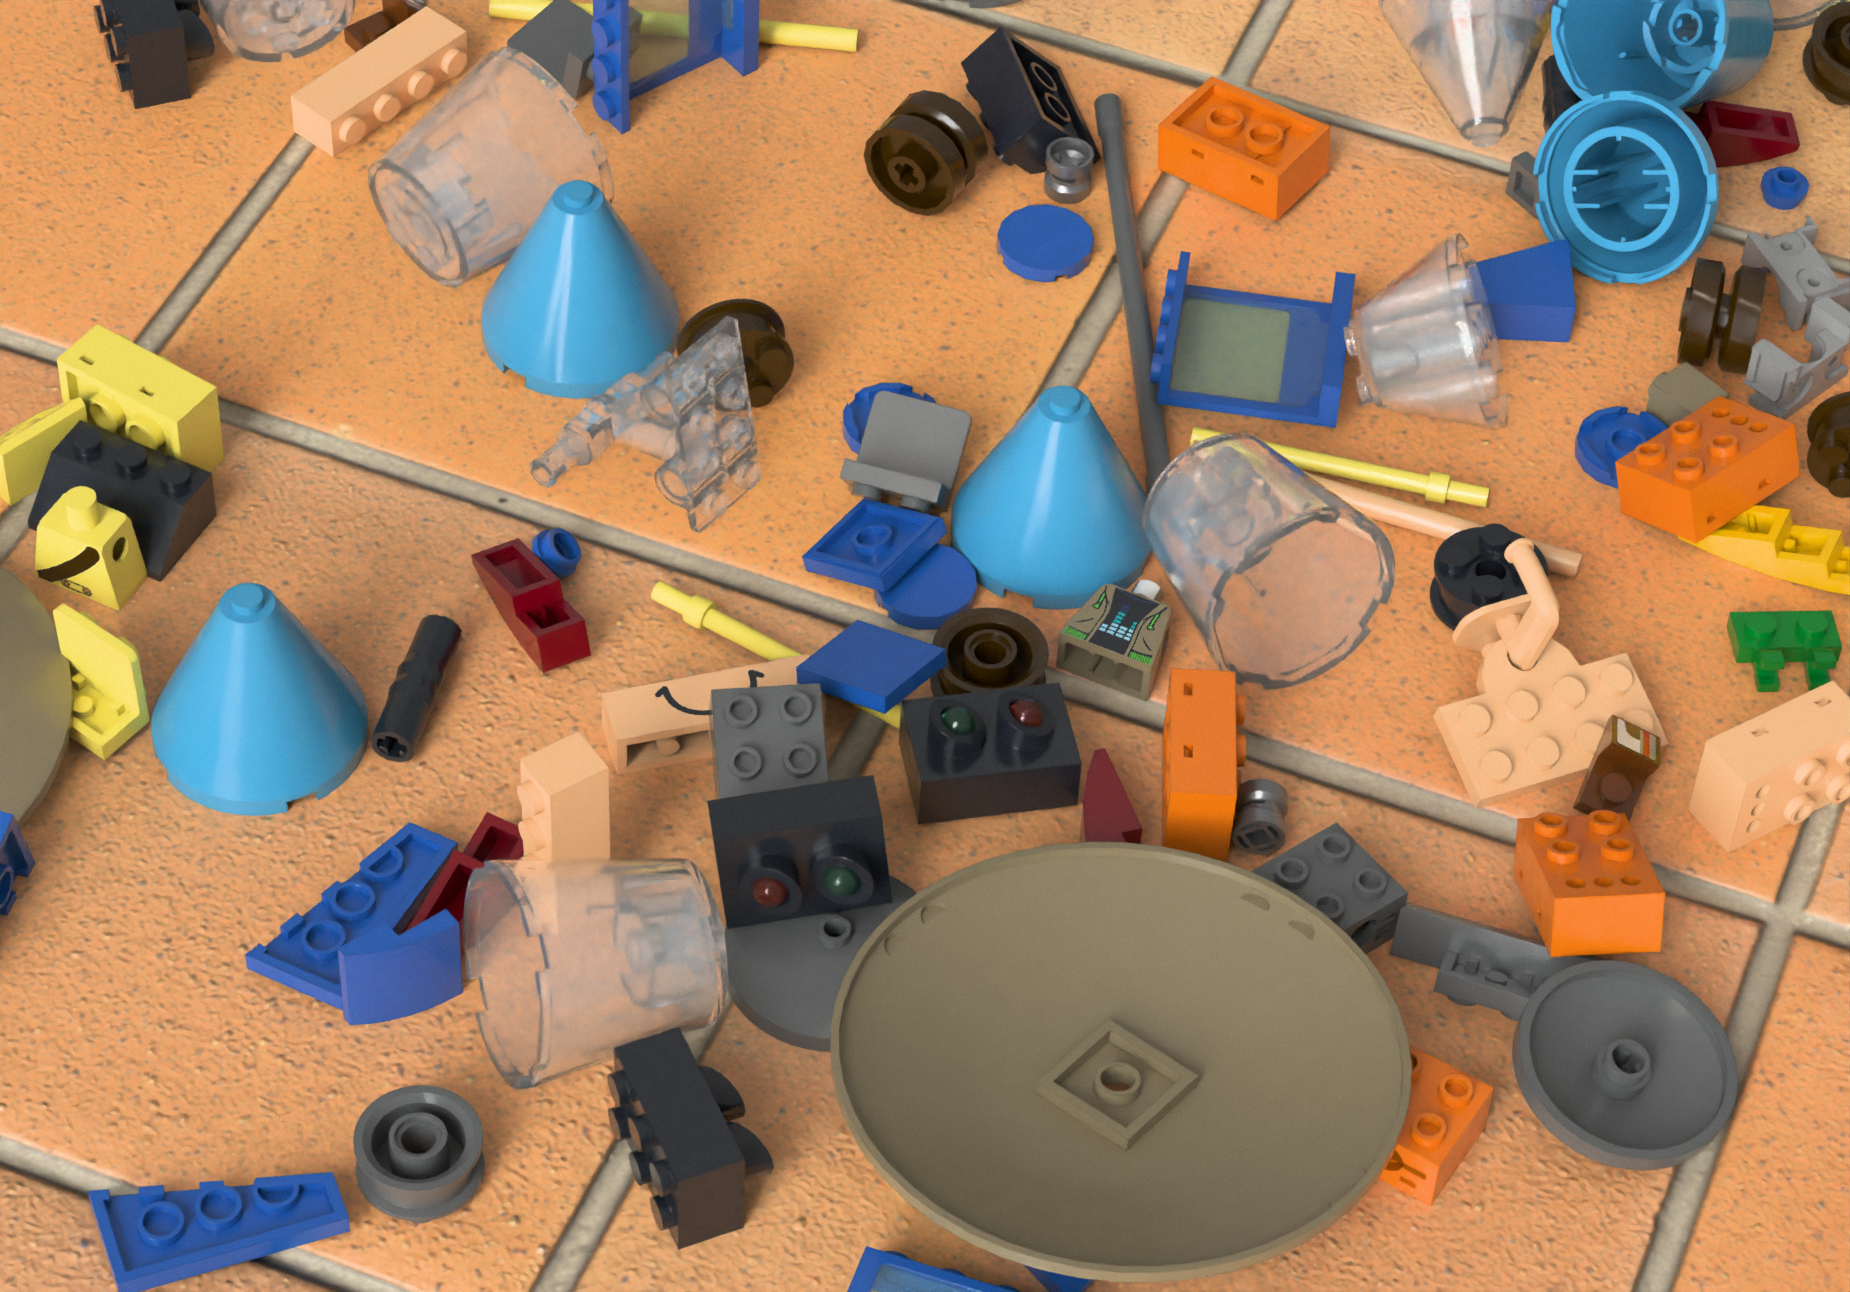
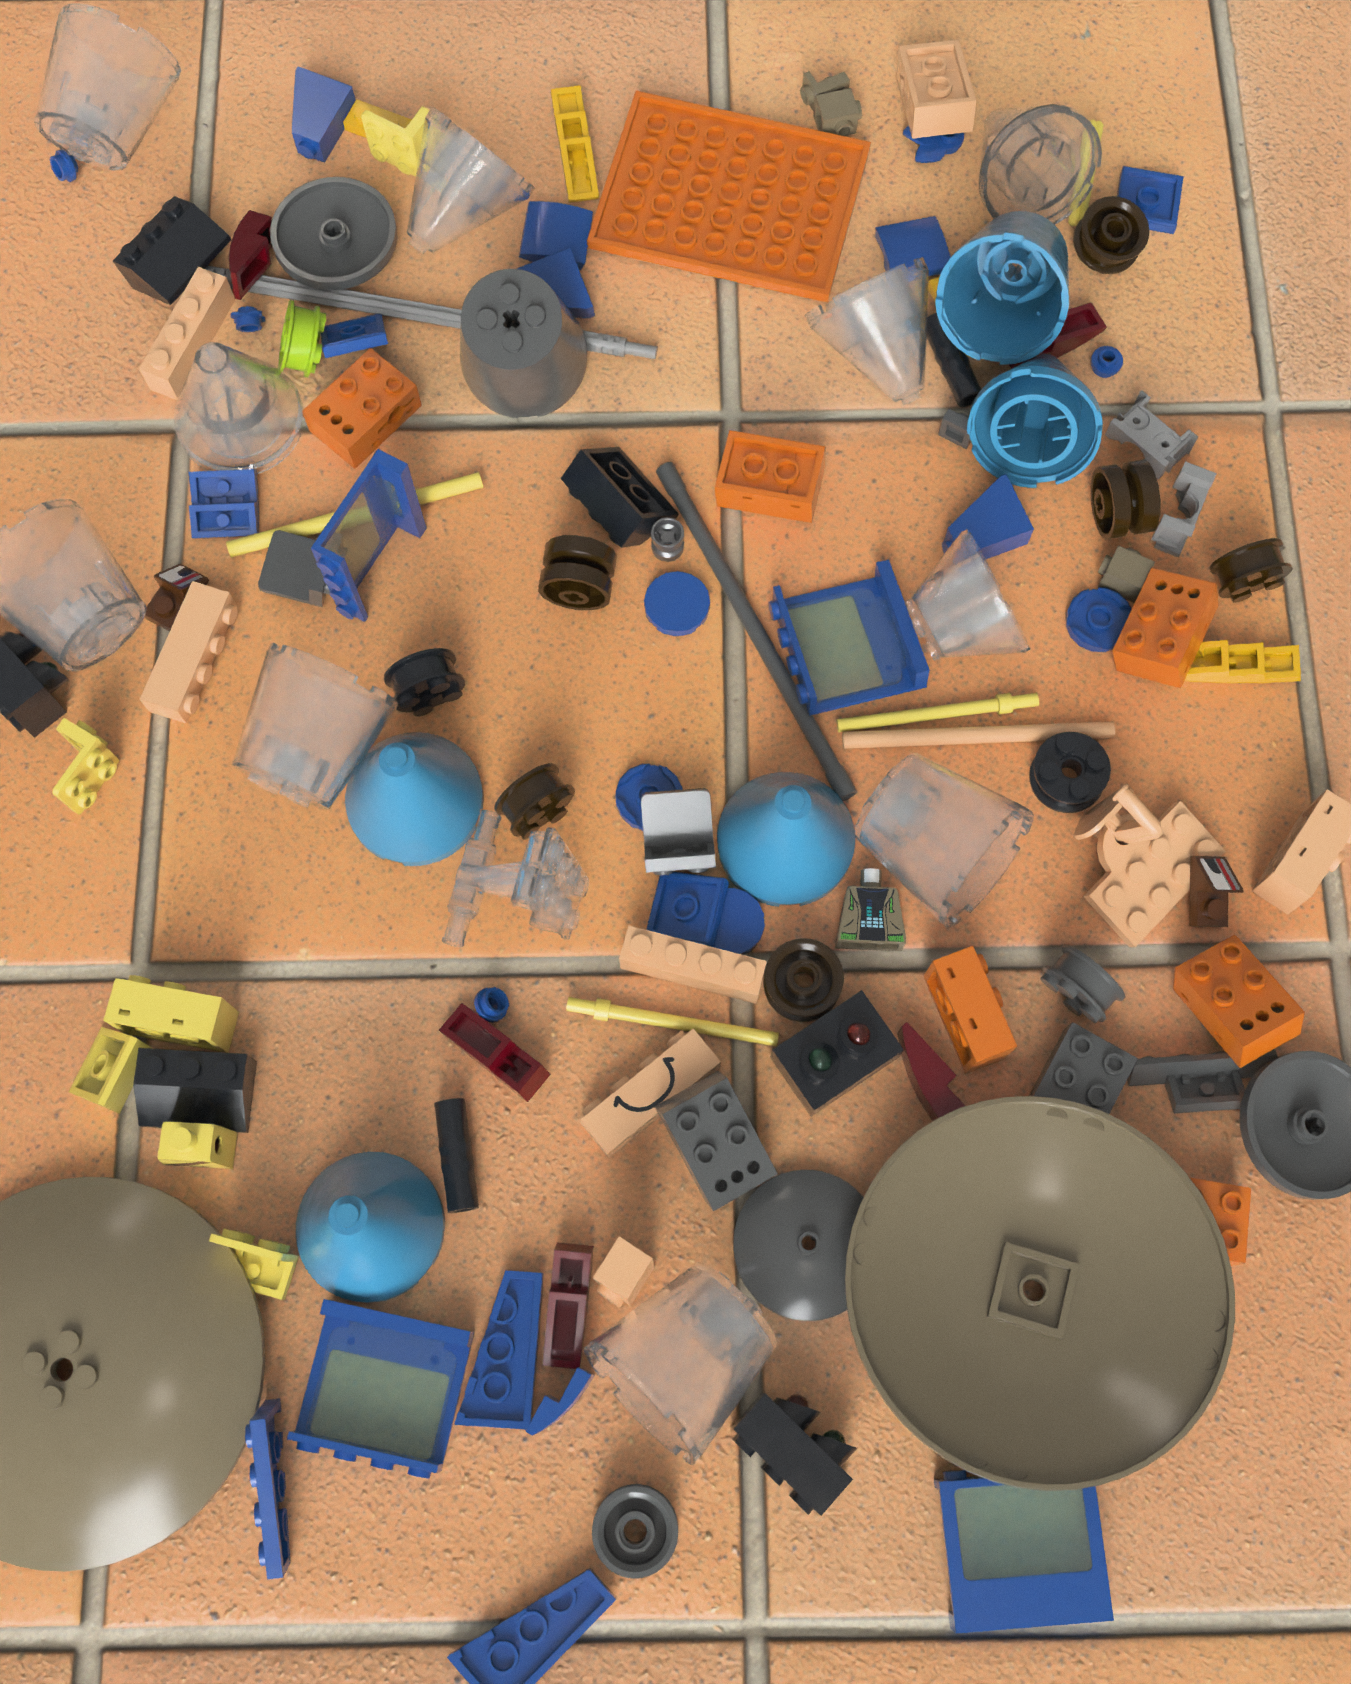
camera: 20 degrees left, 25 degrees up
black piece [707,775,893,929] -> none
blue tile [796,620,946,714] -> none
flat silver wheel [1232,779,1289,855] -> none
green plate [1727,610,1842,692] -> none
none -> light yellow bracket [52,718,120,814]
none -> clear light blue panel [287,1299,475,1479]
none -> black wheel [384,648,465,716]
none -> light nougat brick [619,925,767,1004]
none -> dark grey wheel [1040,944,1126,1023]

